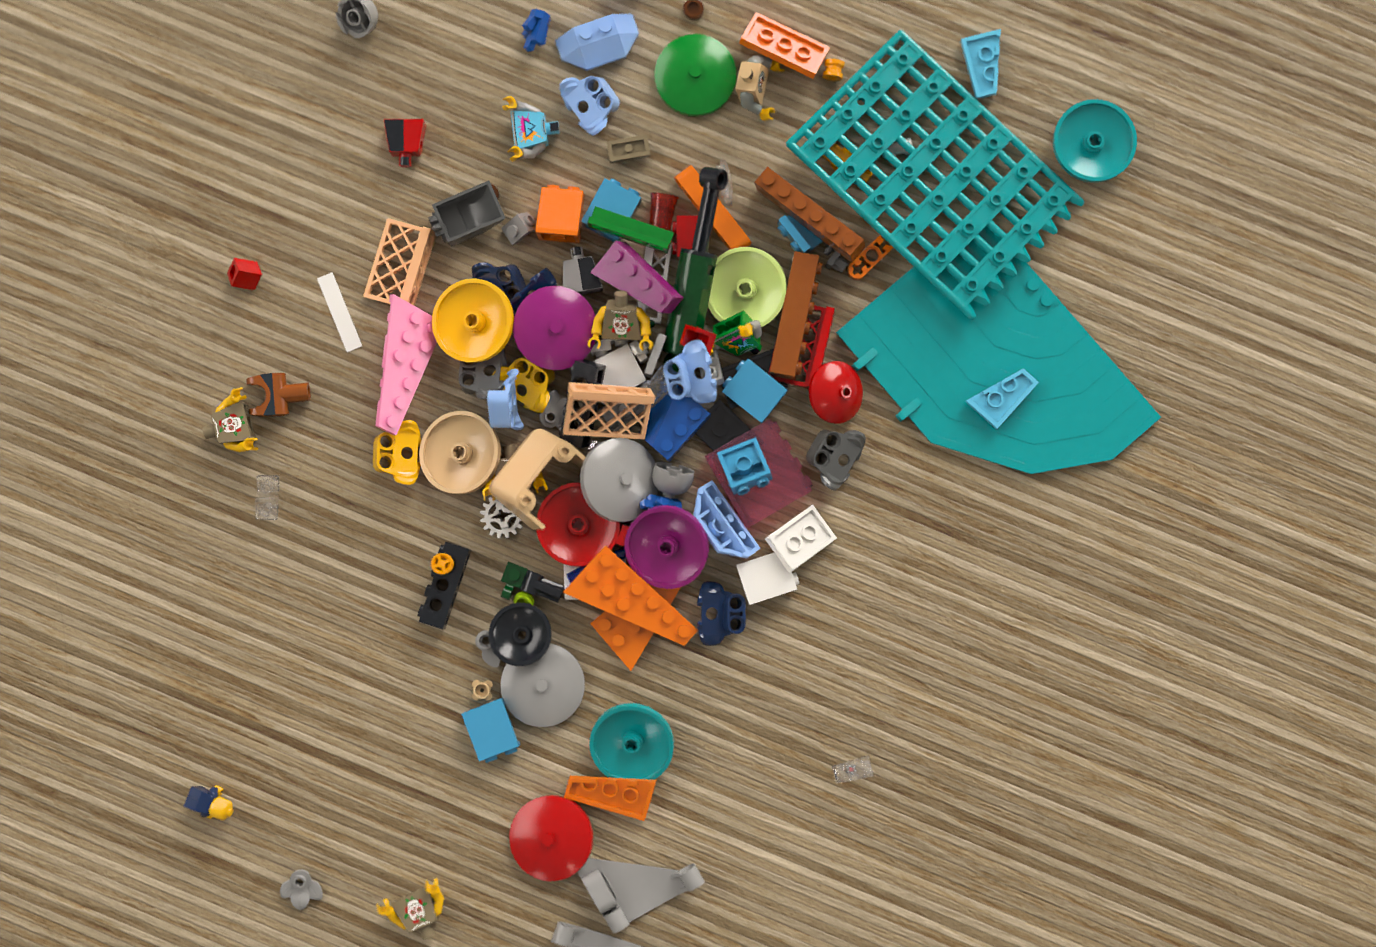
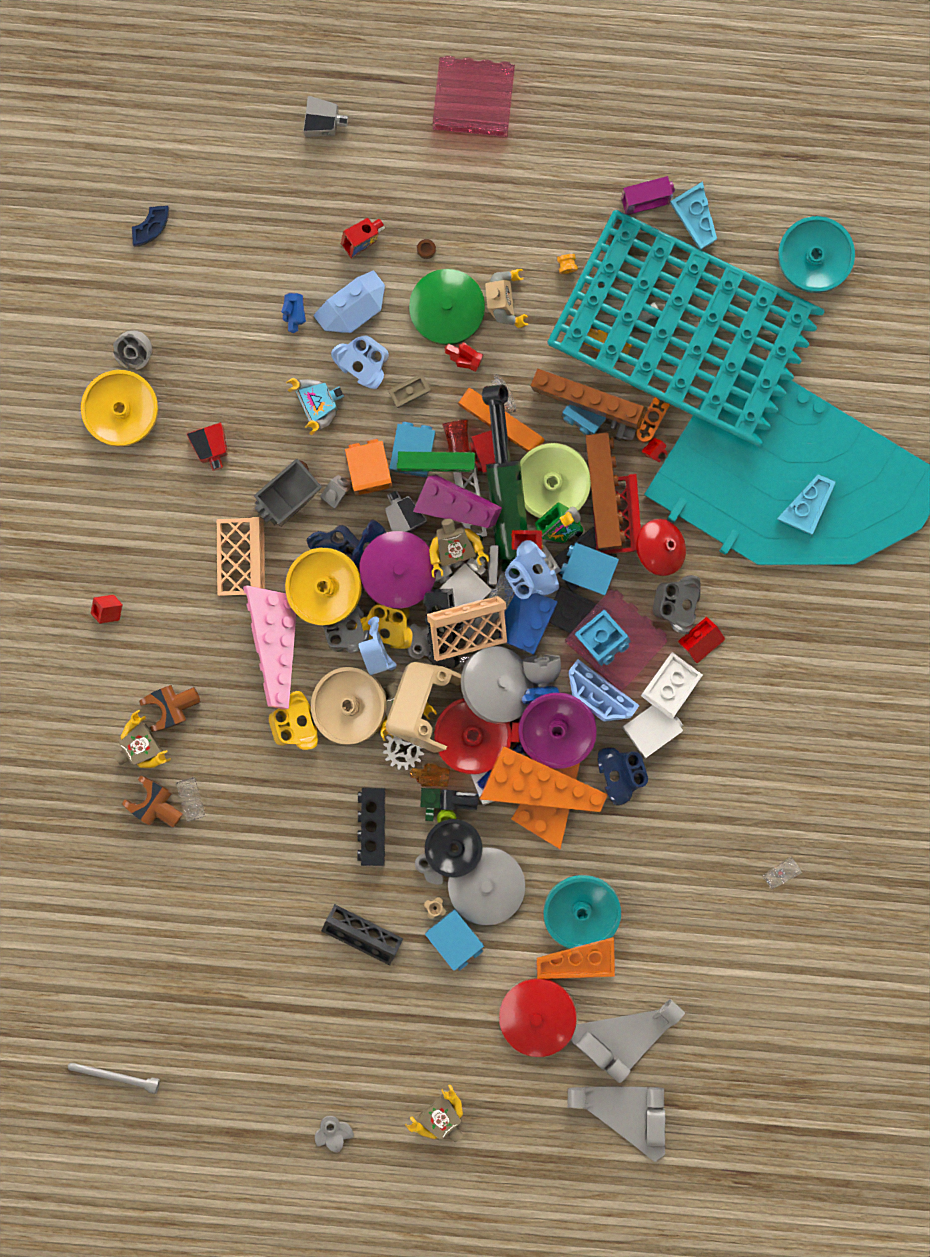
camera: 15 degrees left, 0 degrees up
piece [184,785,233,821] -> none
white sticker [317,273,362,352] -> none
light orange wheel [431,553,454,574] -> none
plate [739,12,830,79] -> none
none -> light grey piece [68,1063,160,1094]
none -> yellow dish [81,370,158,447]
none -> dark orange connector [122,775,183,828]
none -> black fence [321,904,403,966]
none -> clear orange rock [409,763,450,787]
none -> red rock [444,342,484,372]
none -> magenta window [621,176,675,215]
none -> red tile [641,437,668,463]
none -> red panel [678,616,725,663]

